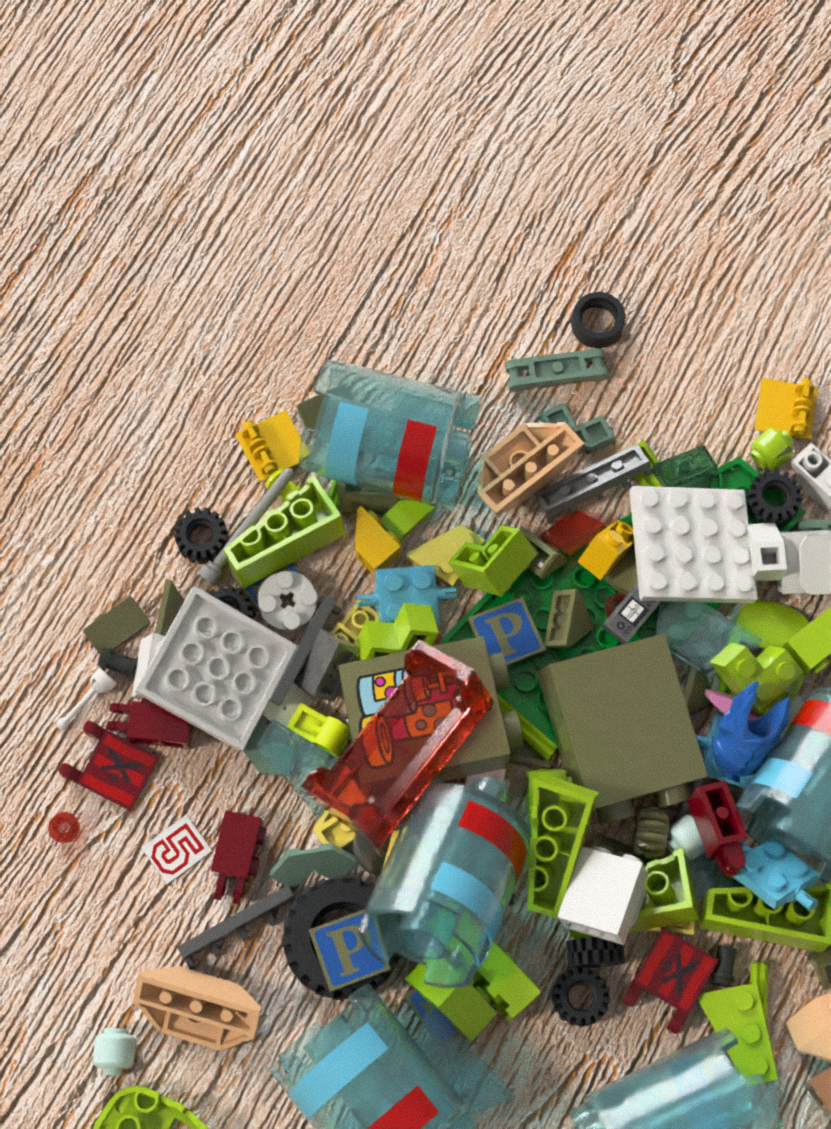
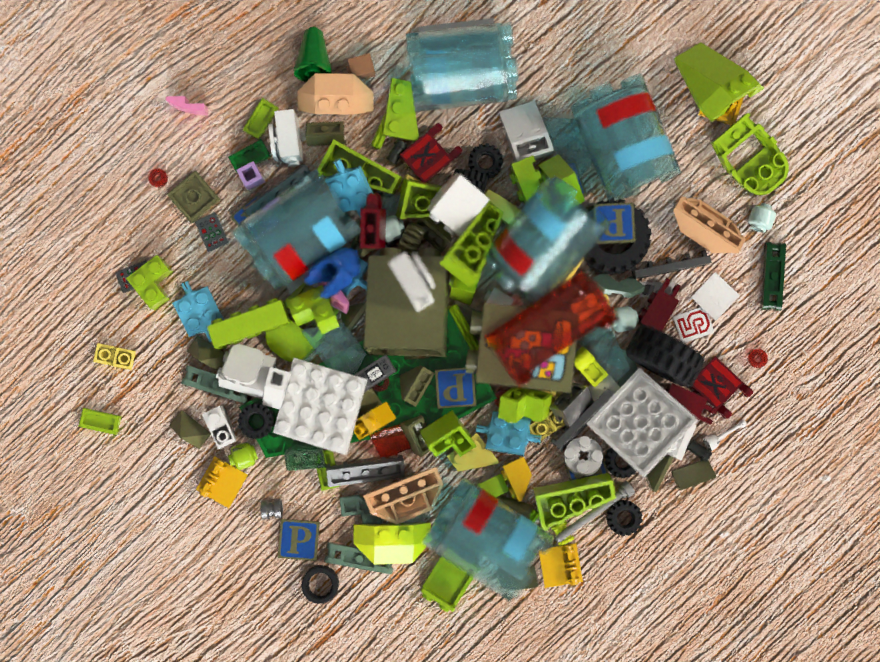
camera: 160 degrees left, 15 degrees up
none -> flat silver wheel [261,499,283,520]
none -> tile [278,519,320,561]
none -> neon yellow wedge [353,522,431,564]
none -> white brick [389,252,435,312]
none -> lime panel [420,549,478,612]
none -> light yellow slope [484,189,522,227]
none -> white slope [499,101,554,163]
none -> light aqua head [608,306,639,332]
none -> black tyre [626,325,705,388]
none -> white sticker [640,282,674,297]
none -> white sticker [692,273,740,321]
none -> dark green plate [760,242,786,311]

